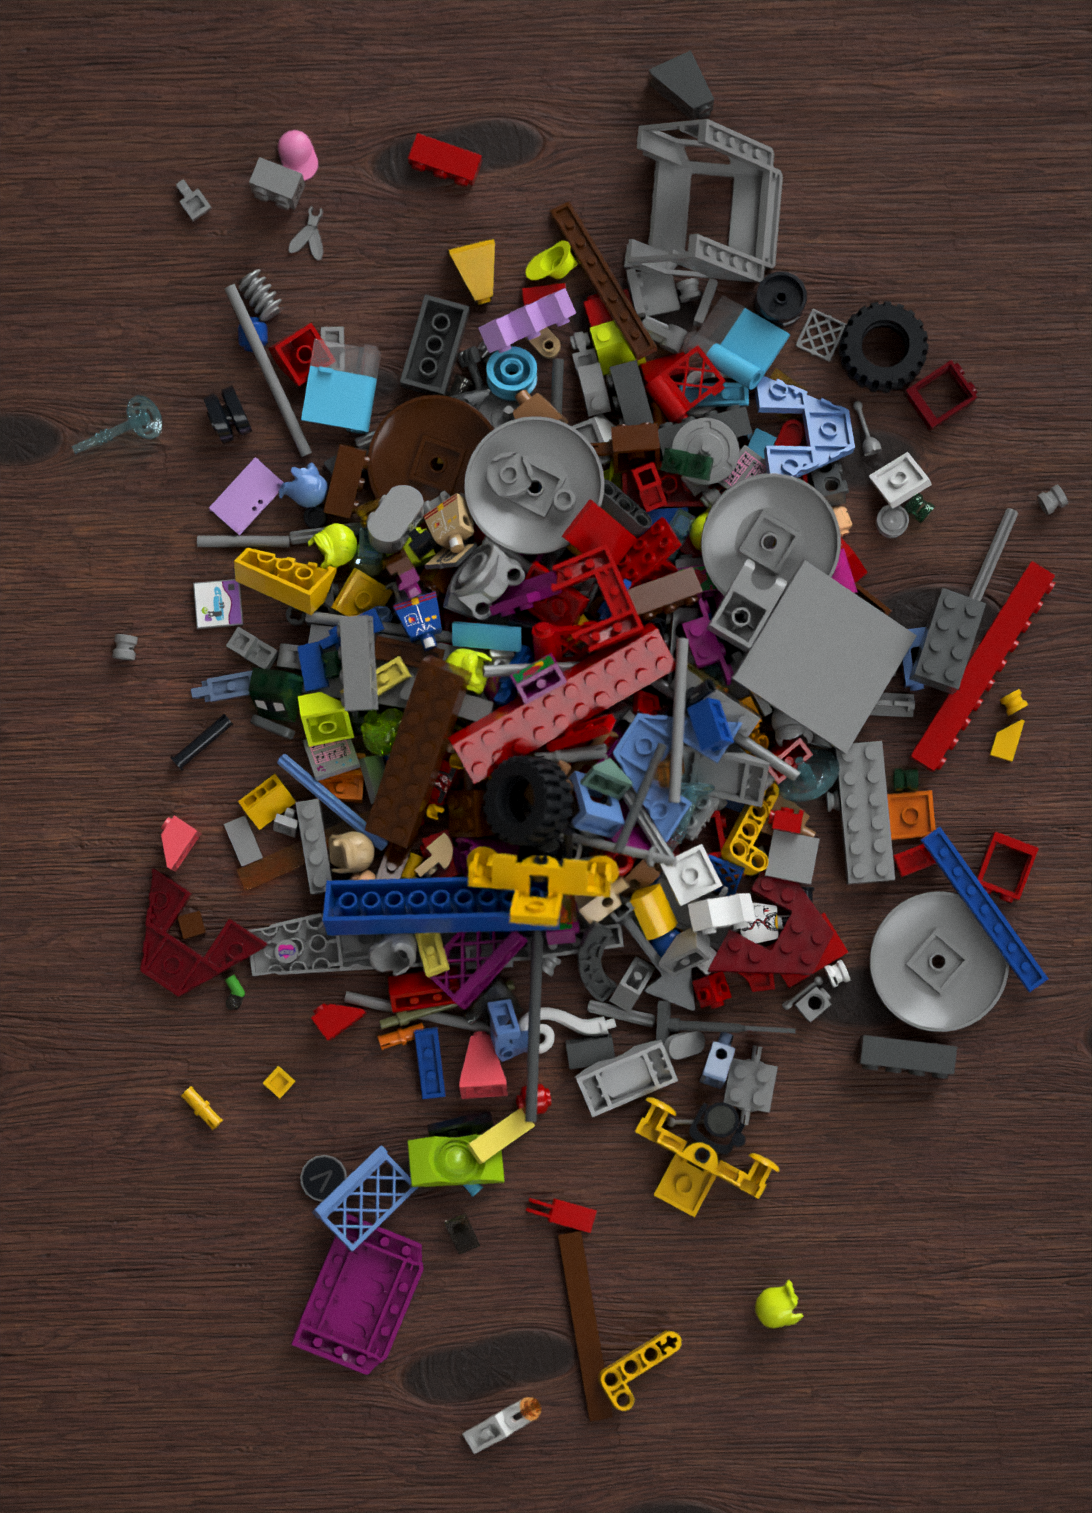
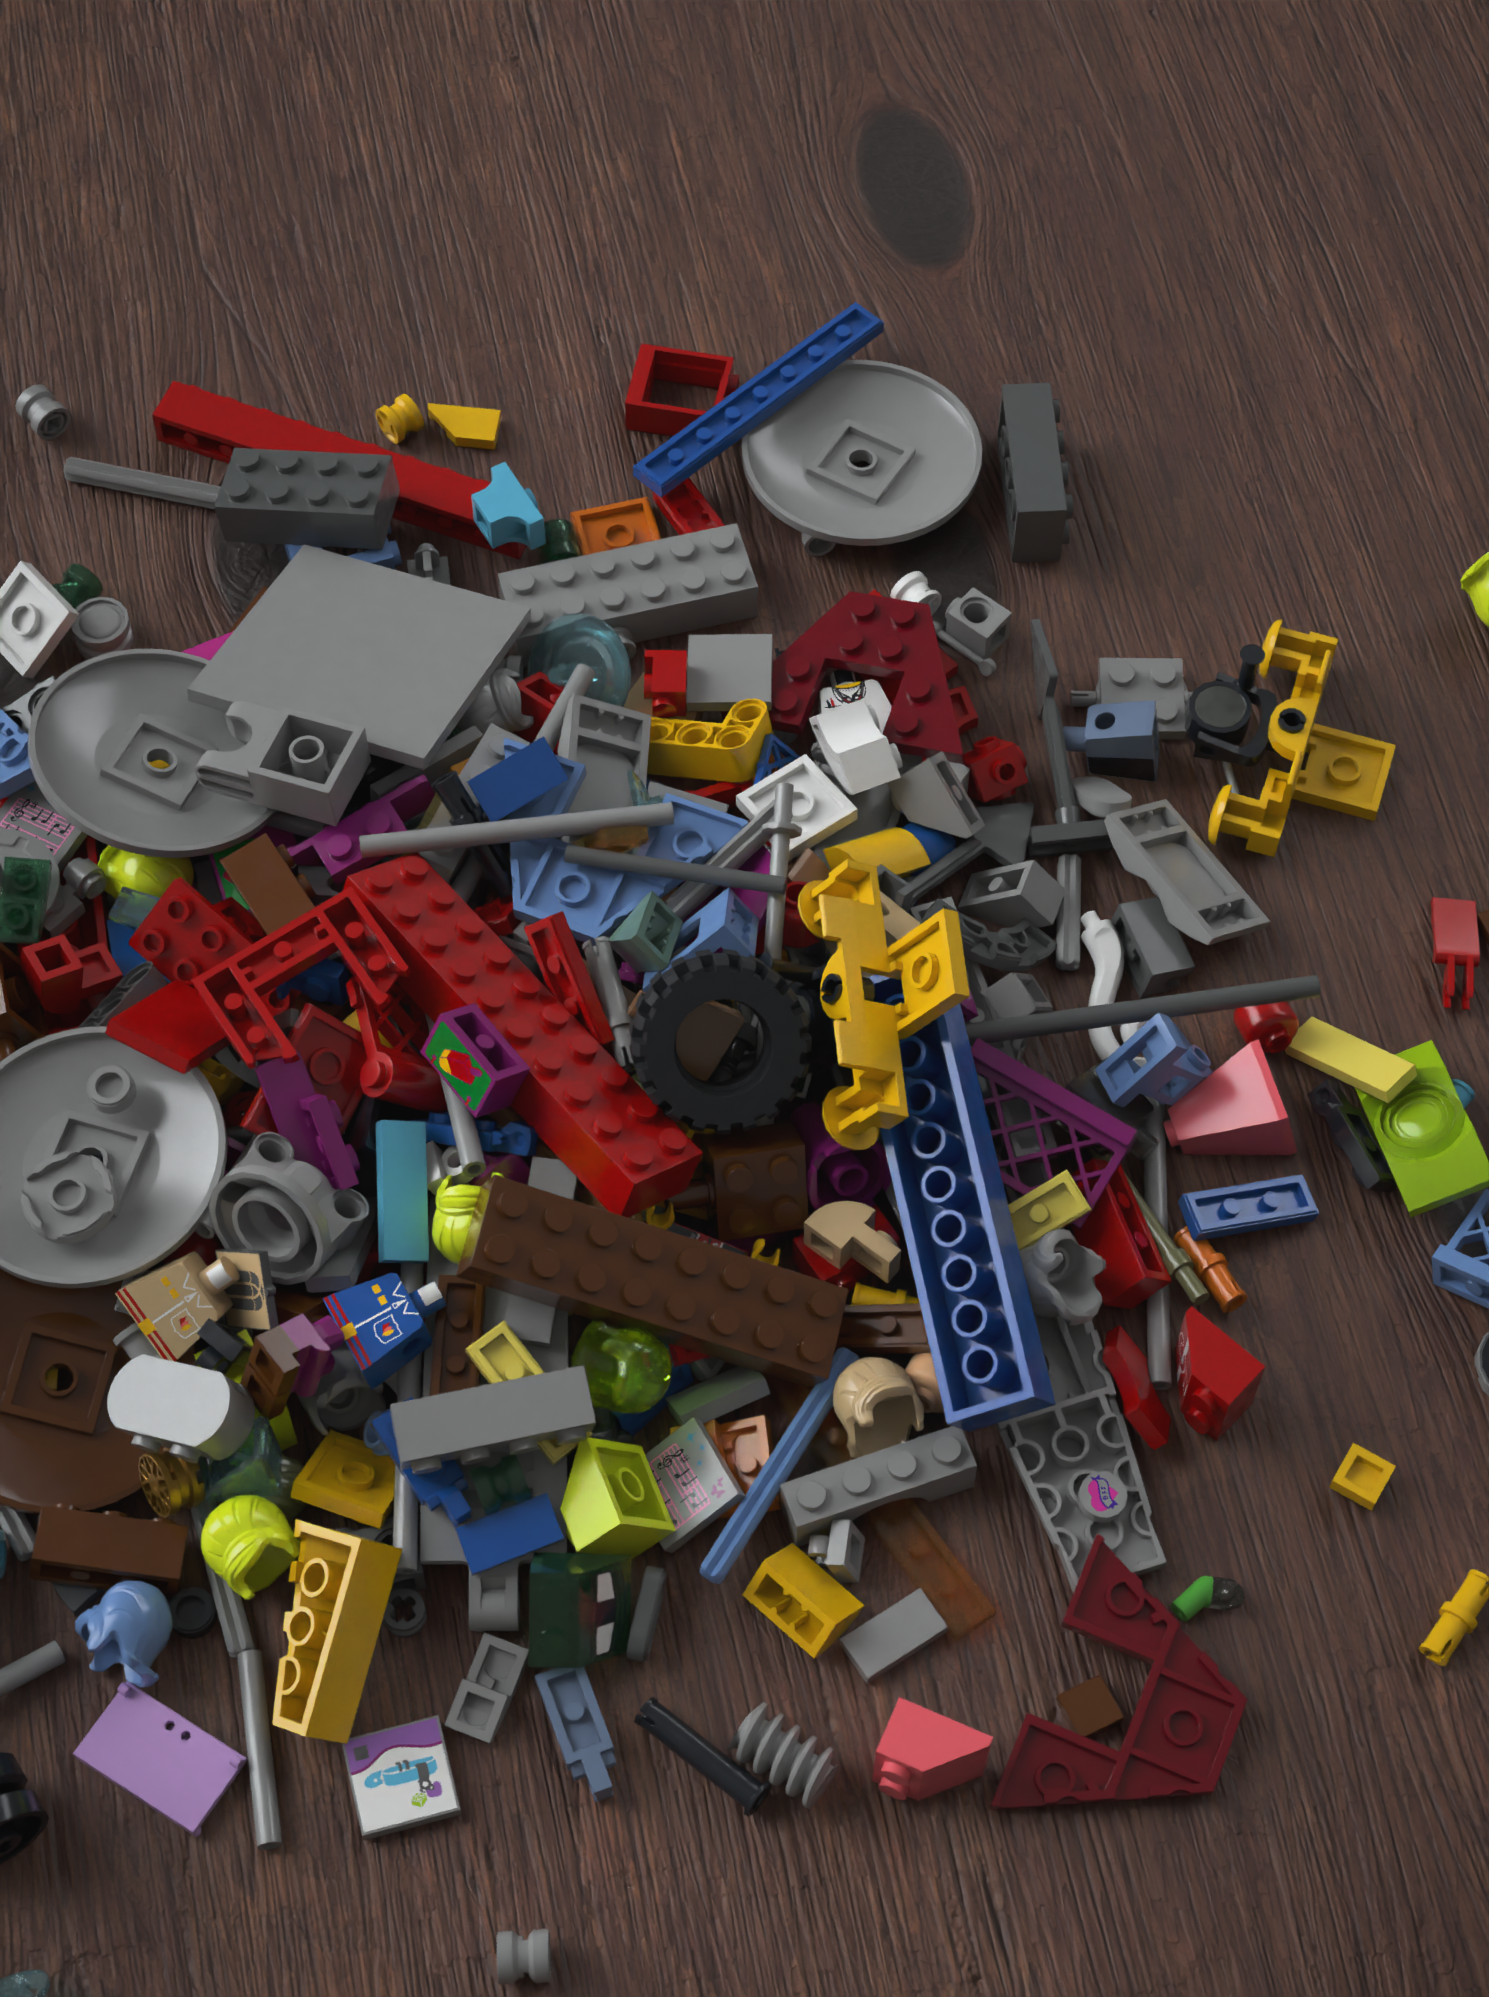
camera: 105 degrees left, 25 degrees down
none -> medium azure brick [471,462,546,550]
none -> light grey piece [728,1702,839,1809]
none -> light grey slope [985,973,1053,1019]
none -> red tile [1102,1325,1171,1450]

